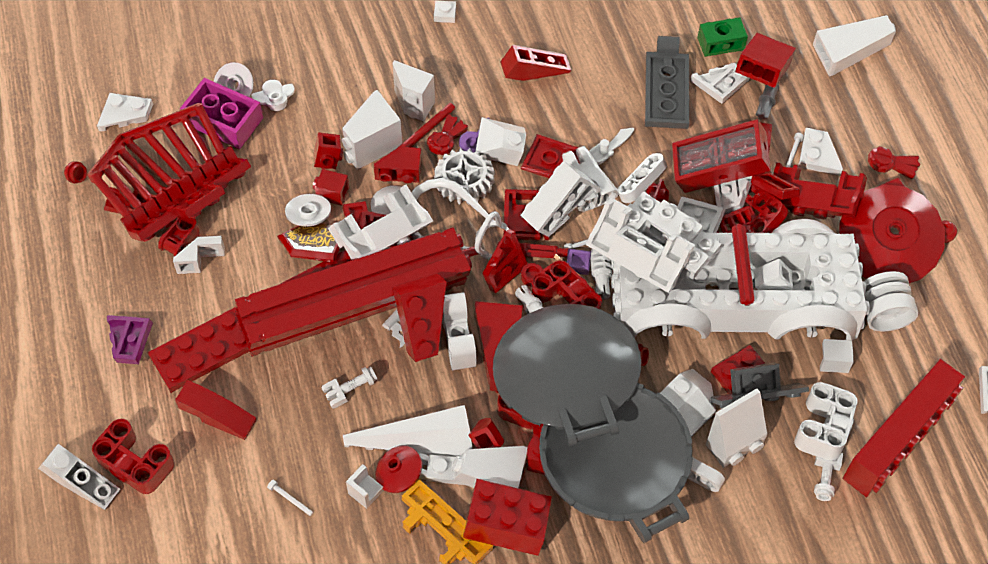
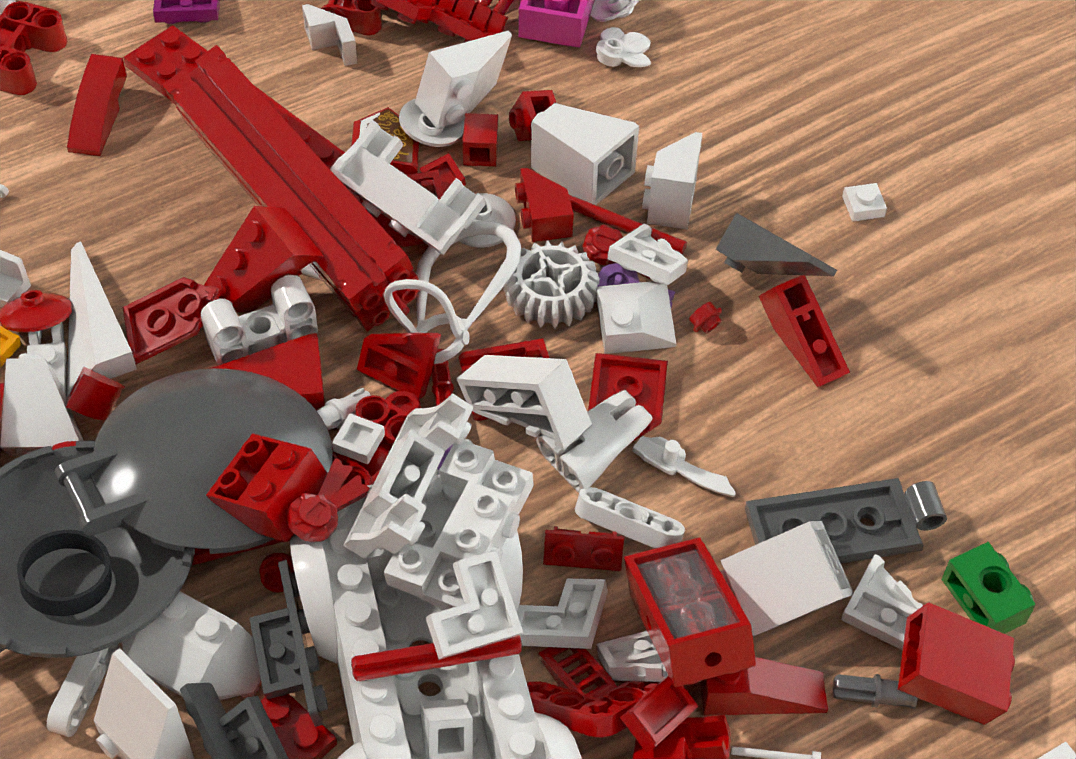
camera: 75 degrees right, 5 degrees down
white hinge [321,367,377,408] -> none
none -> black tyre [17,530,112,616]
none -> red tile [122,277,223,365]
none -> red slope [206,433,328,542]
none -> dark grey bracket [249,560,328,727]
none -> red piece [287,458,370,542]
none -> white plate [332,413,385,464]
none -> white slope [415,31,512,128]
none -> white plate [426,550,523,659]
none -> white wing [607,224,688,285]
none -> red plate [689,301,722,334]
none -> dark grey wedge [715,213,837,277]
none -> white slope [720,521,854,636]

